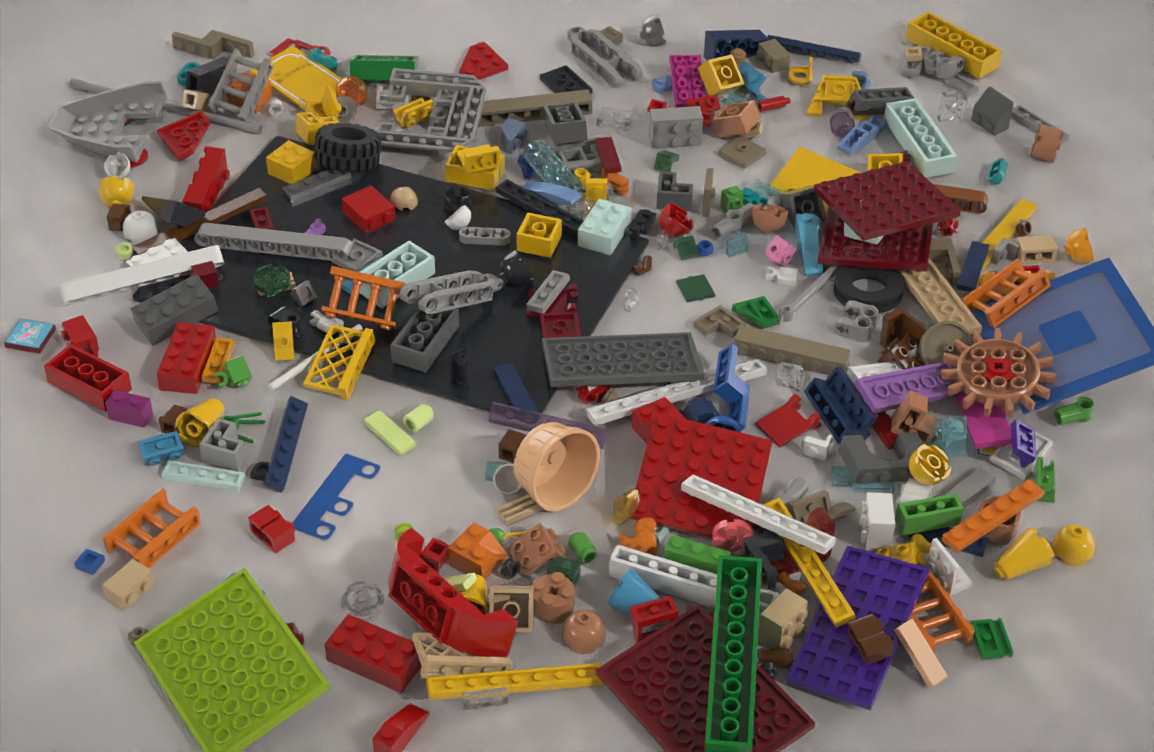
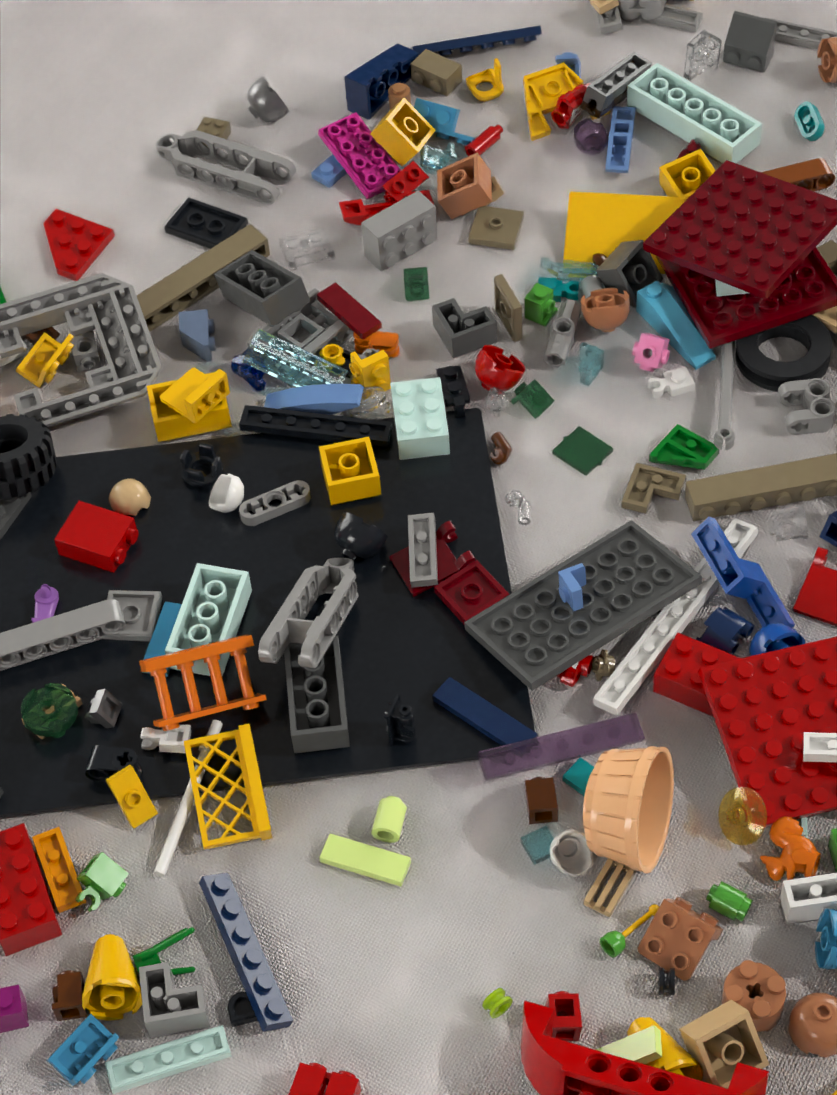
camera: 25 degrees left, 10 degrees up
blue piece [292,453,381,540] -> none
orange slope [448,522,508,580] -> none
clear green brick [547,556,581,588] -> none
blue plate [696,240,714,256] -> none
none -> red rock [551,83,591,129]
none -> medium blue bracket [558,563,586,611]

